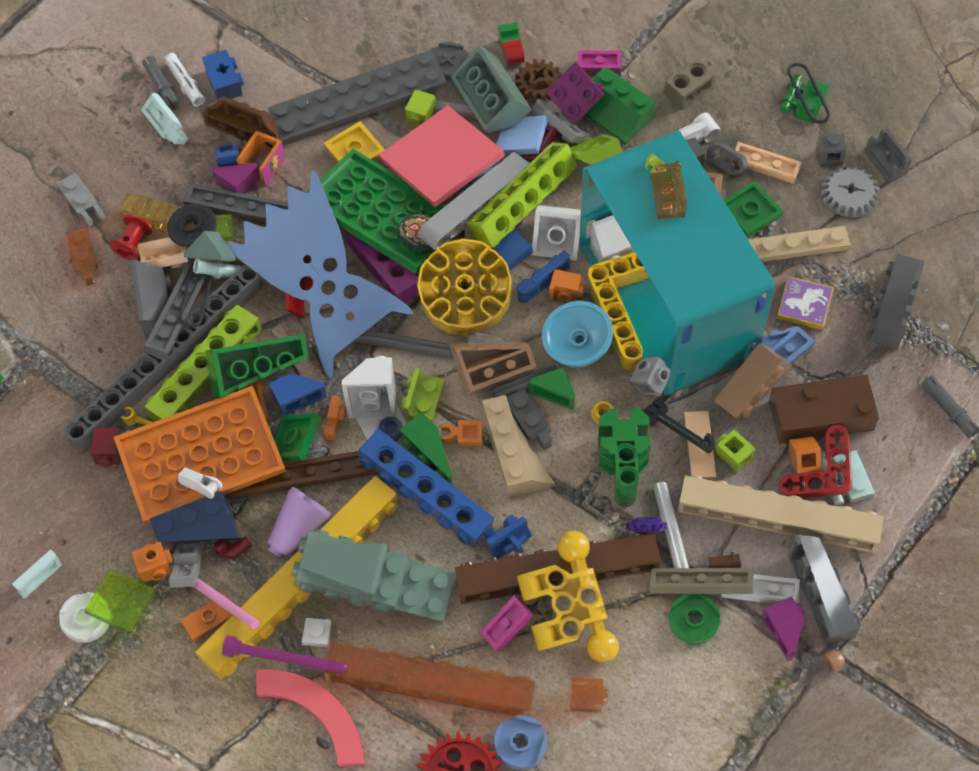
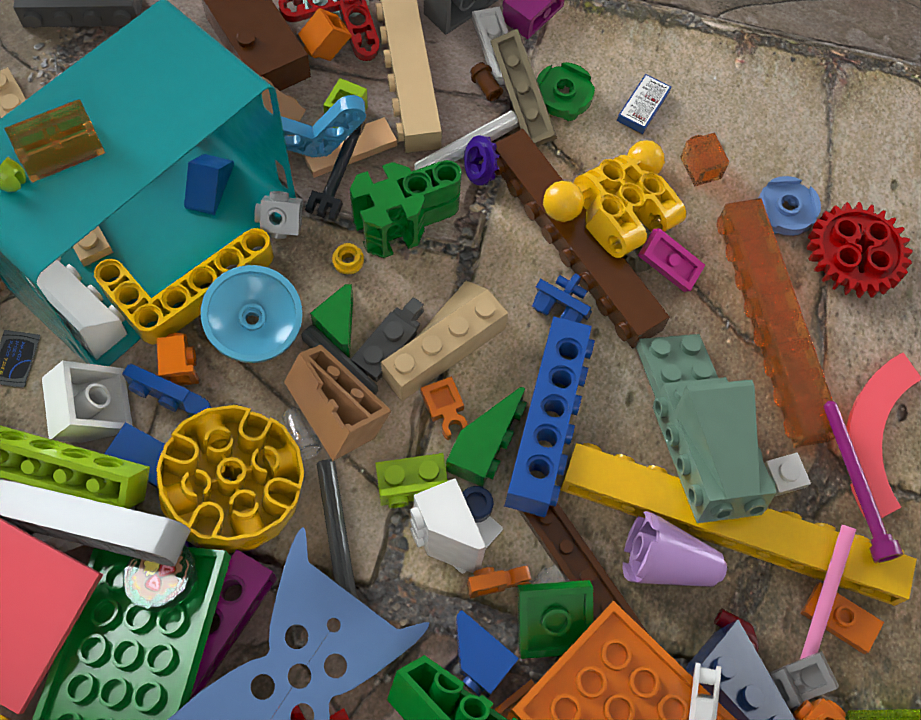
camera: 120 degrees left, 5 degrees up
none -> dark azure beam [281,95,366,157]
none -> tile [617,74,671,134]

